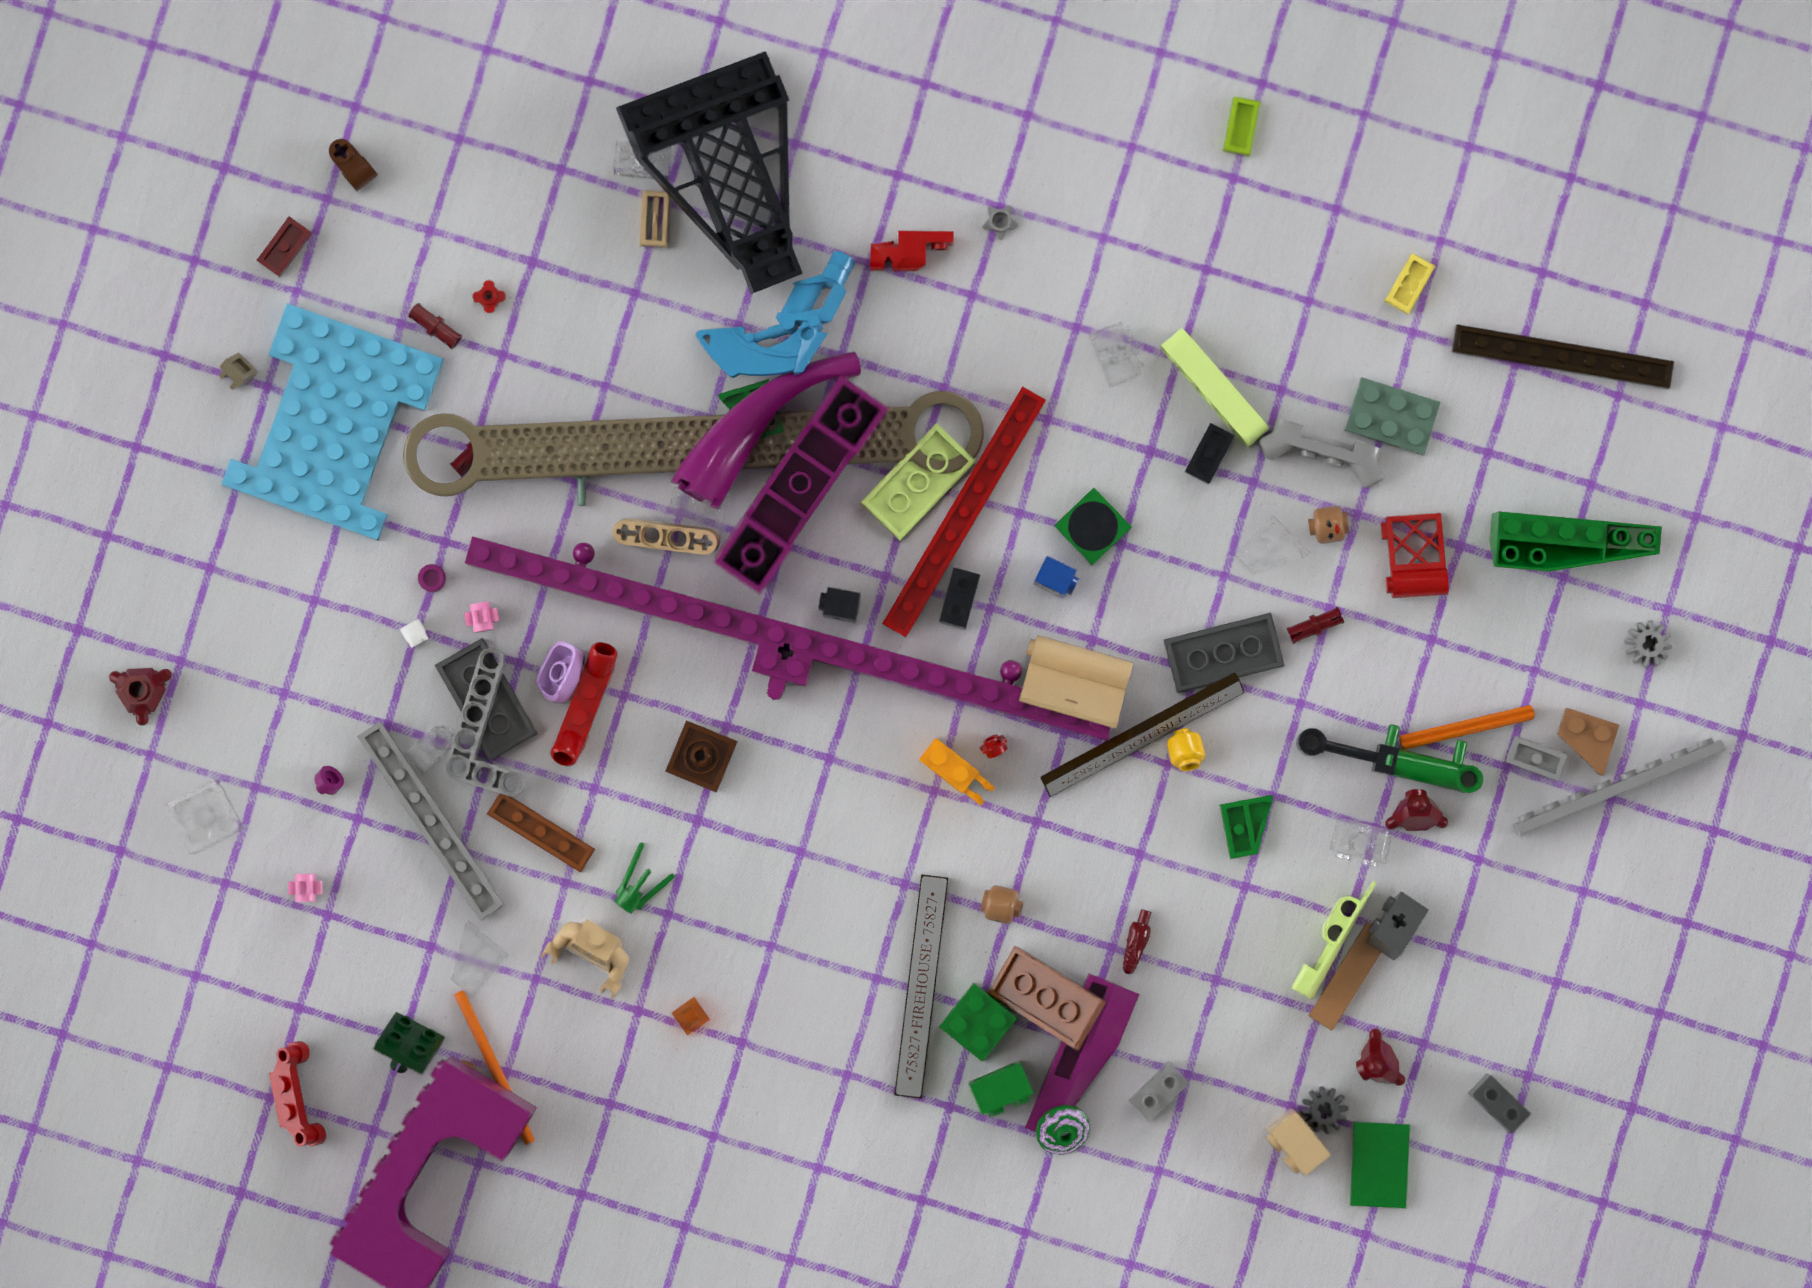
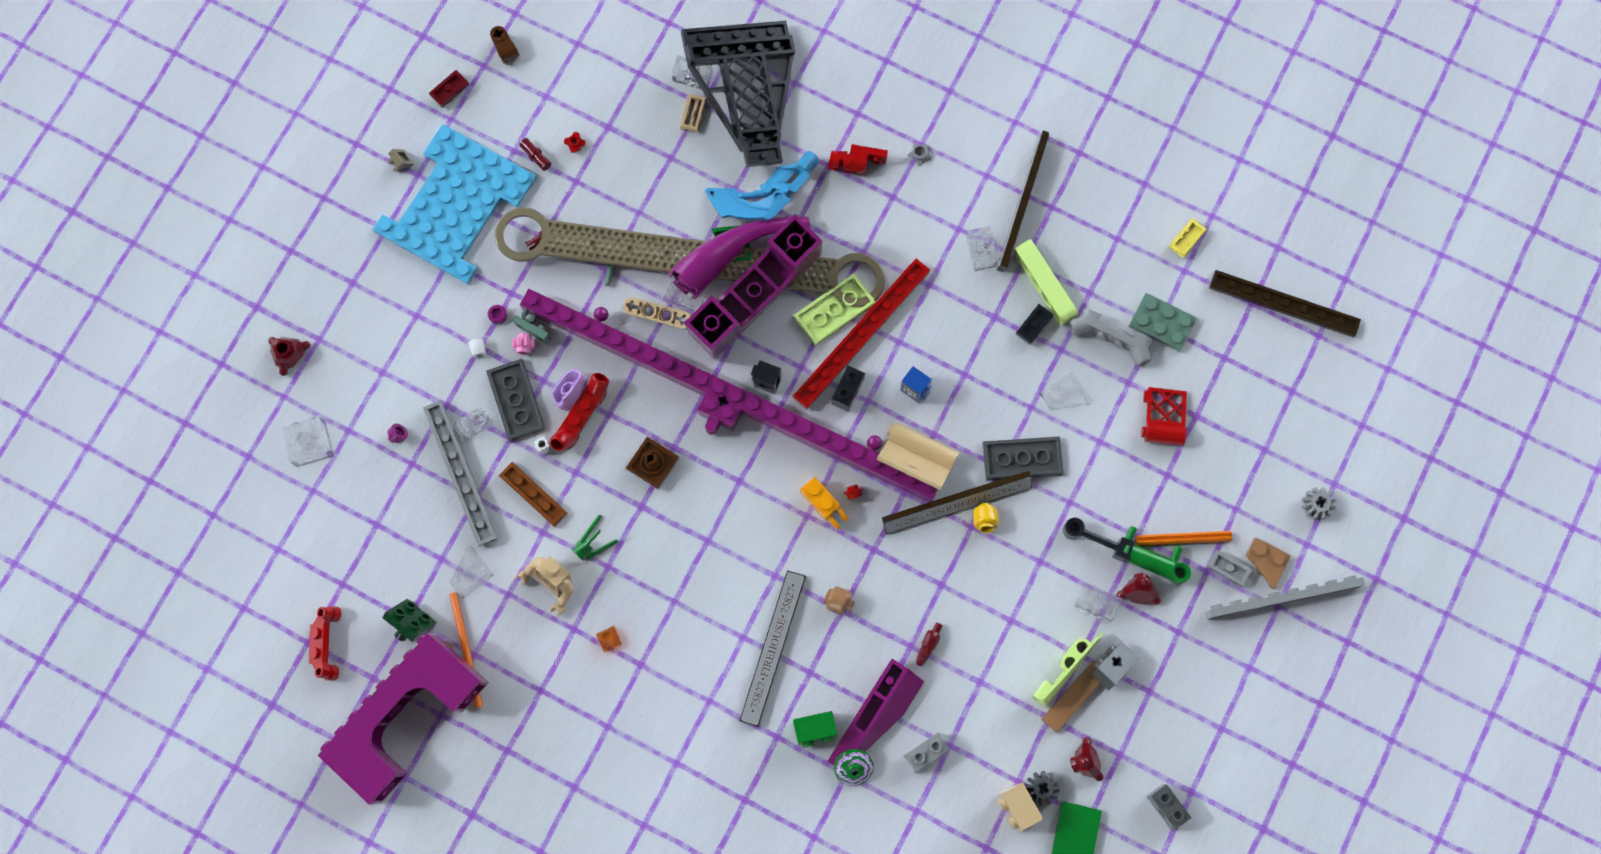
camera: 15 degrees right, 10 degrees down
bright pink gear [288,874,322,902] -> none
light grey beam [445,648,526,796] -> none
green brick [939,983,1017,1062] -> none
tile [987,946,1106,1050] -> none
black tile [1054,488,1132,565] -> none
green wing [1219,795,1273,859] -> none
lime tile [1223,96,1261,157] -> none
dark red pin [1287,607,1345,644] -> none
medium nougat head [1308,506,1349,544] -> none
green wedge [1489,511,1662,572] -> none
none -> sand green plate [512,310,551,344]
none -> white hose [534,437,552,455]
none -> dark brown tile [997,130,1049,272]

